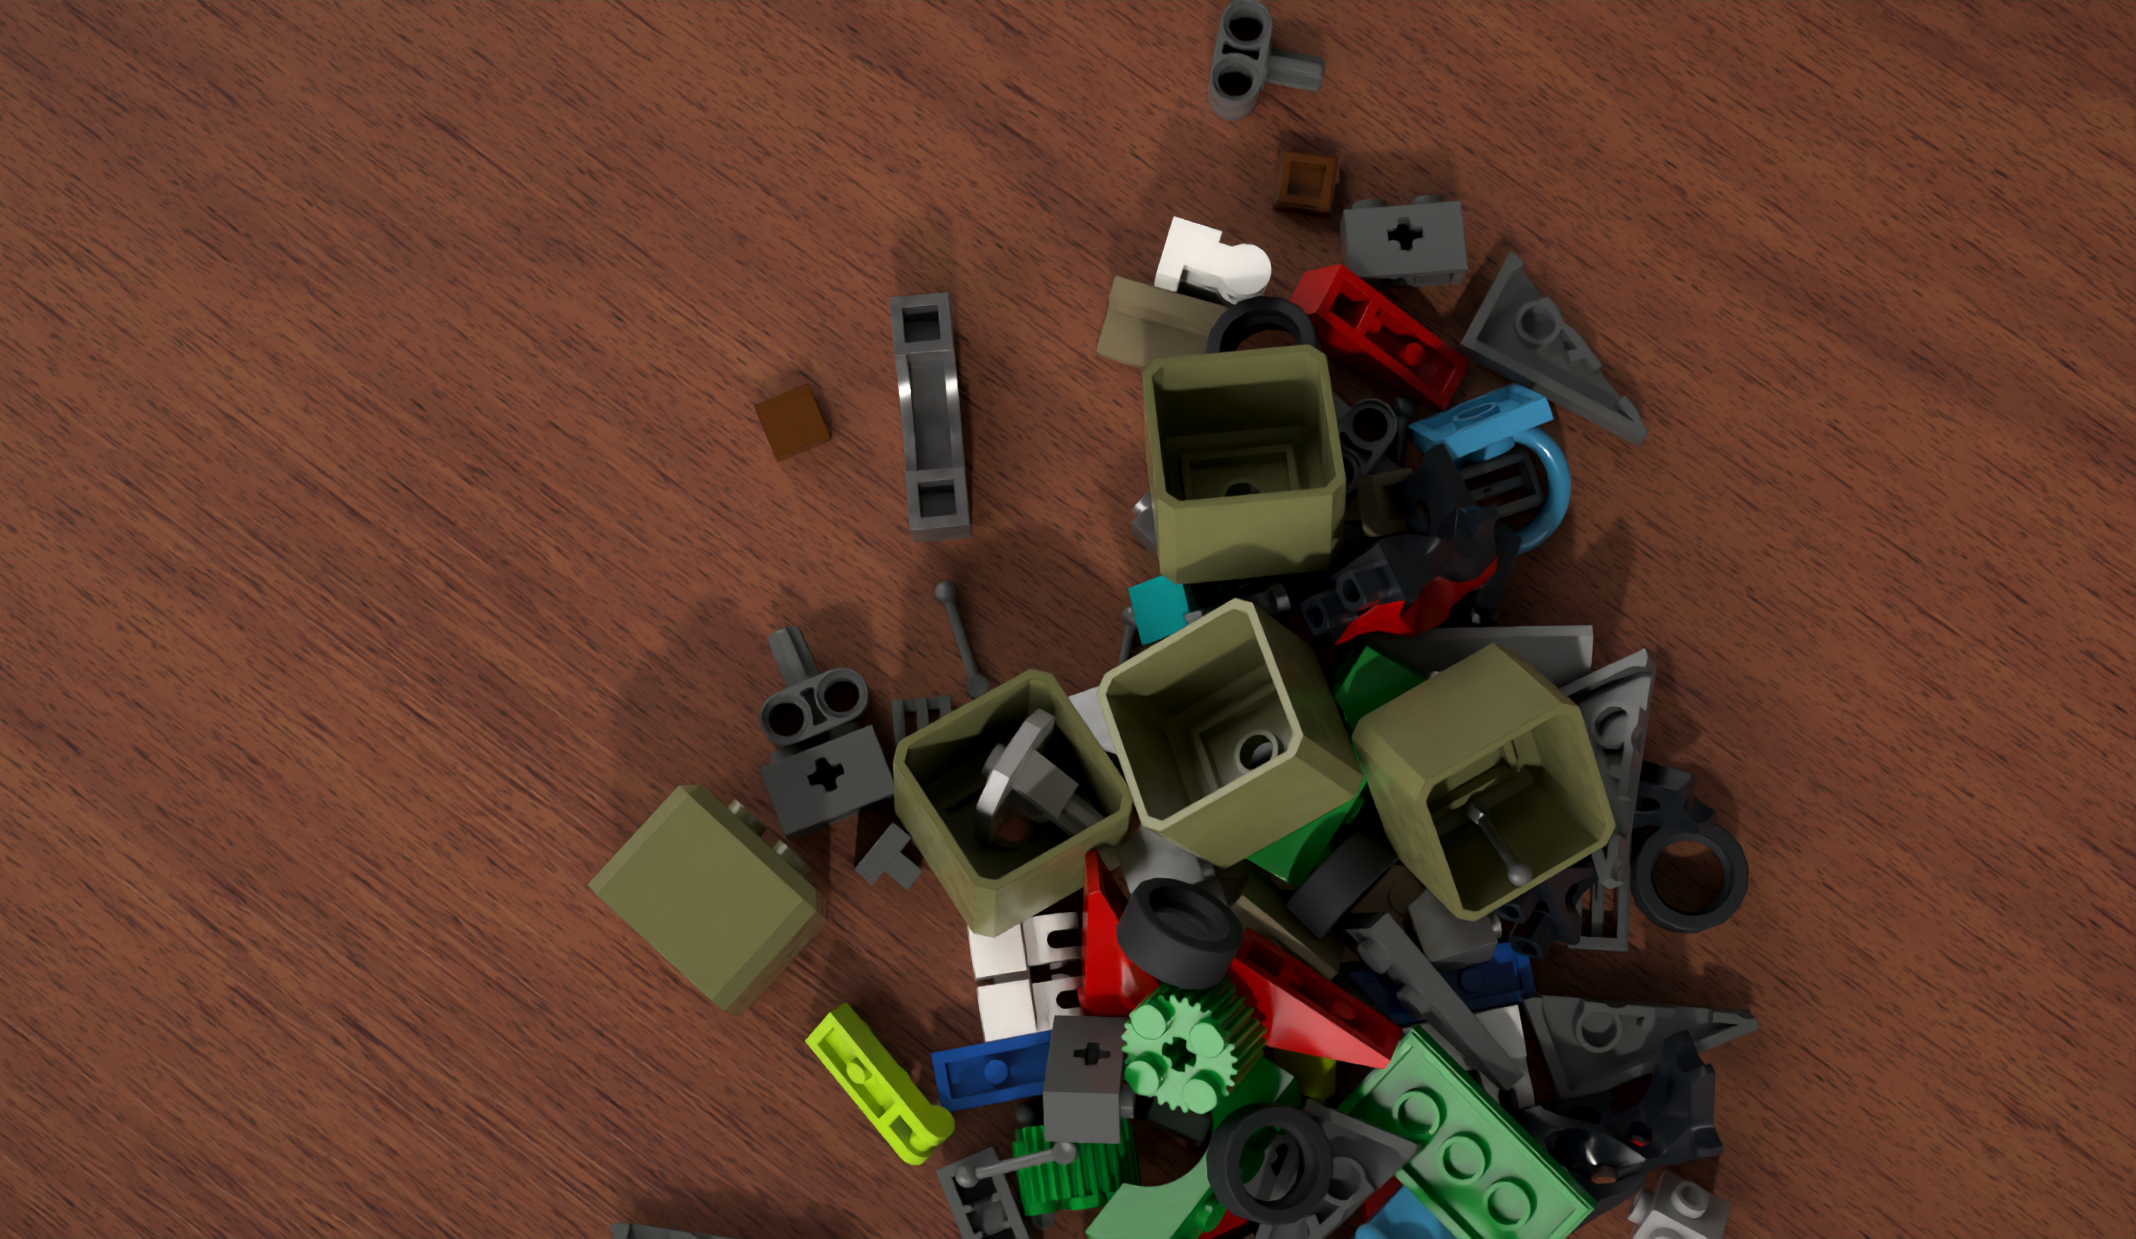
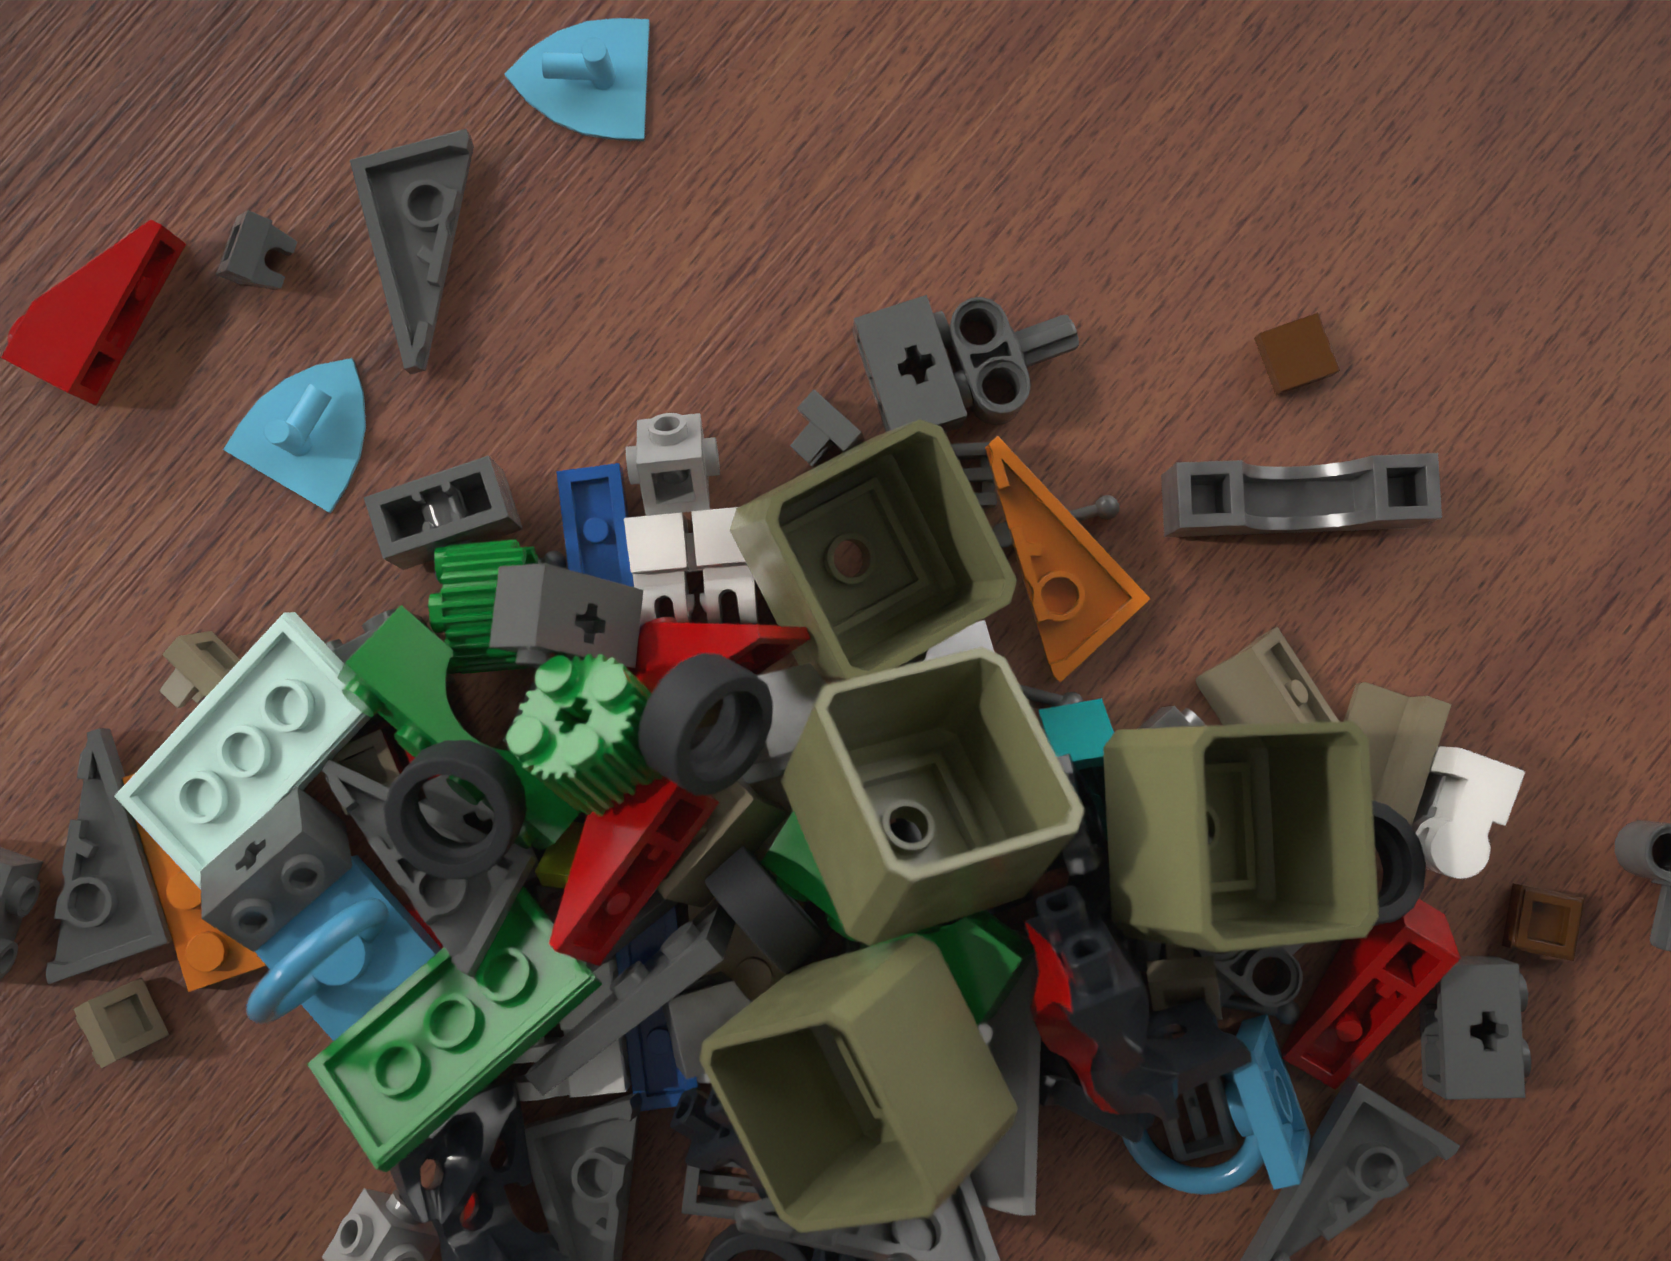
camera: 90 degrees right, 5 degrees up
olive plate [587,784,828,1017] -> none
lime plate [805,1002,955,1165] -> none
dark grey hinge [956,1142,1079,1188] -> none
light grey piece [973,708,1105,847] -> none
dark grey hinge [1465,801,1533,886] -> none
none -> medium azure shield [504,18,650,141]
none -> light grey brick [626,413,720,516]
none -> orange wing [985,436,1150,682]
none -> dark tan panel [1196,627,1339,725]

